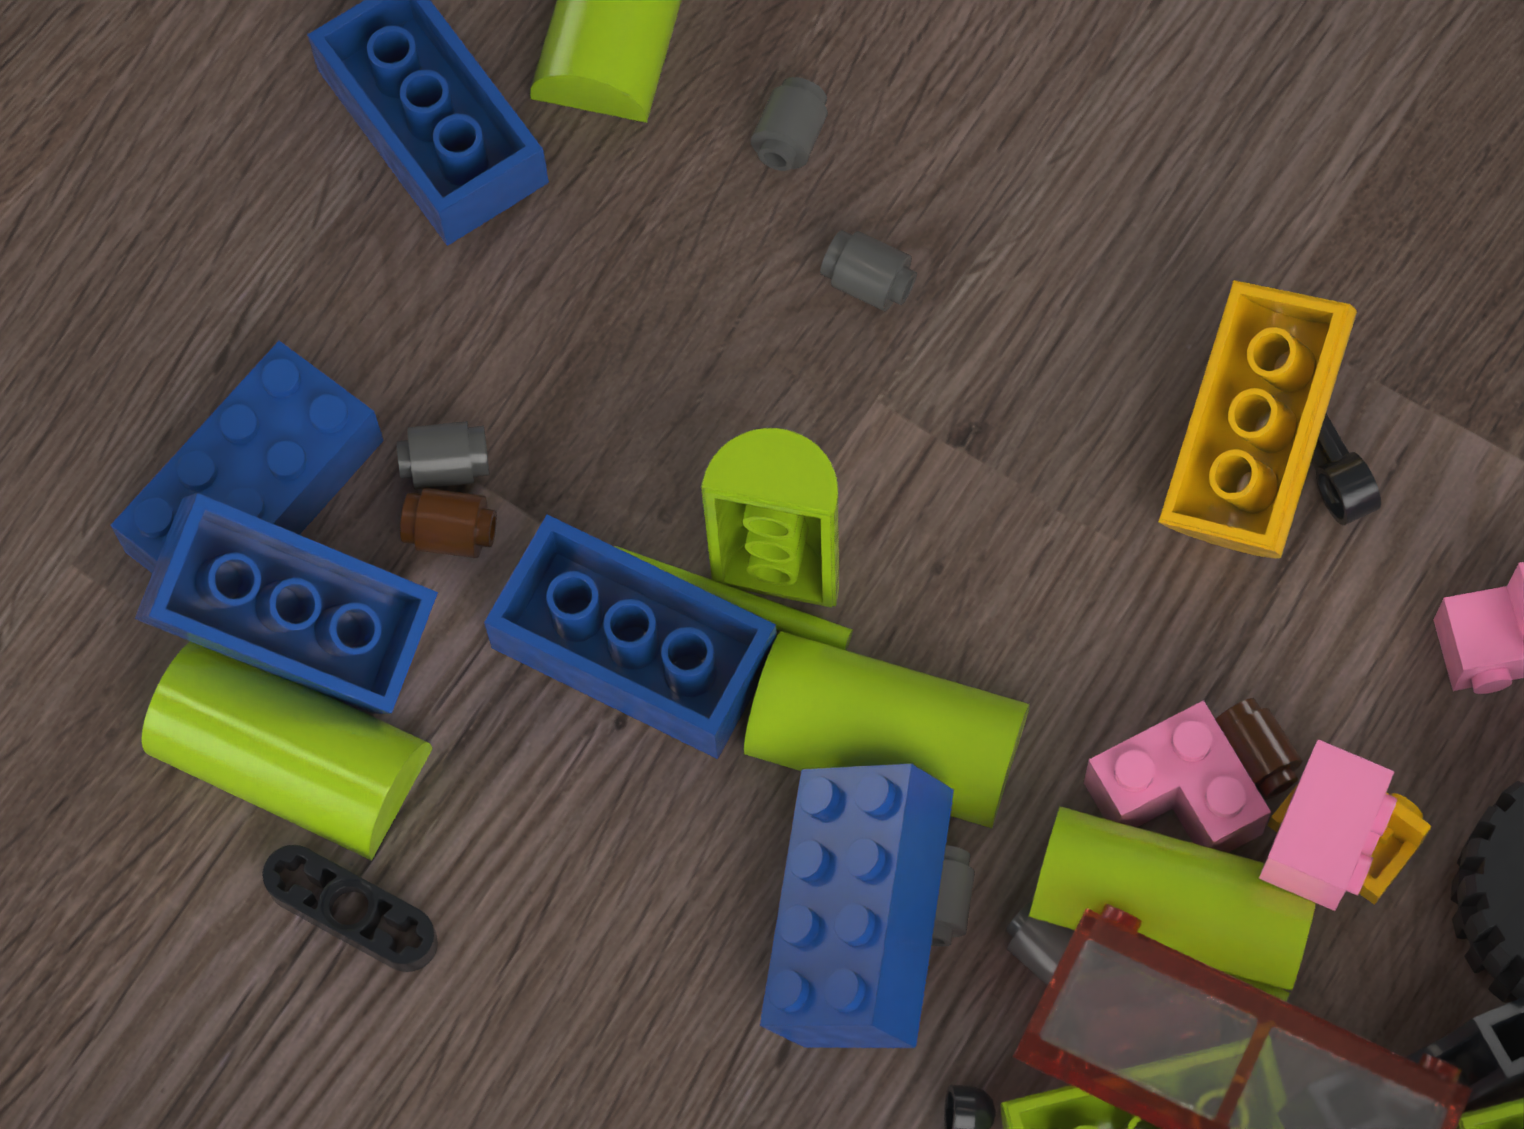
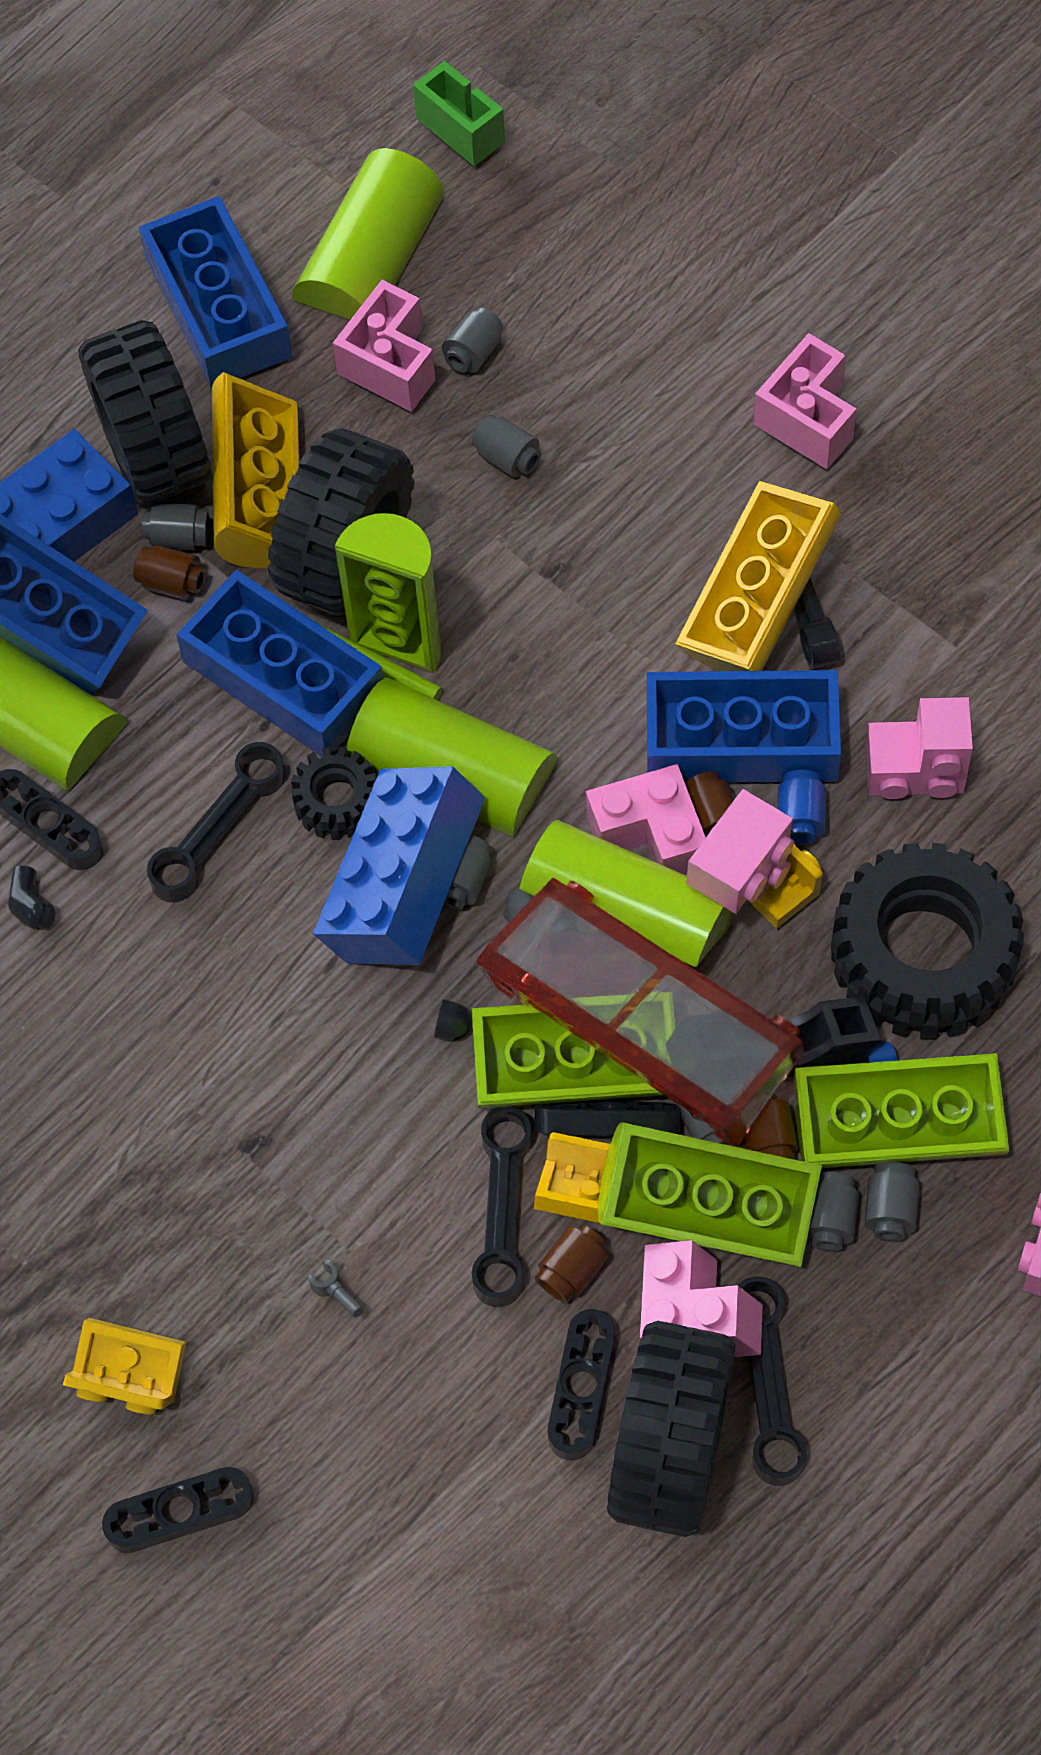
camera: 10 degrees right, 5 degrees down
none -> black arm [8,865,56,929]
none -> black tyre [78,320,211,506]
none -> black piece [147,742,285,903]
none -> yellow brick [212,372,299,568]
none -> black tyre [268,428,414,617]
none -> black tyre [291,747,376,840]
none -> bright pink brick [333,280,436,412]
none -> blue brick [646,670,841,783]
none -> bright pink brick [754,333,857,470]
none -> blue brick [777,769,826,845]

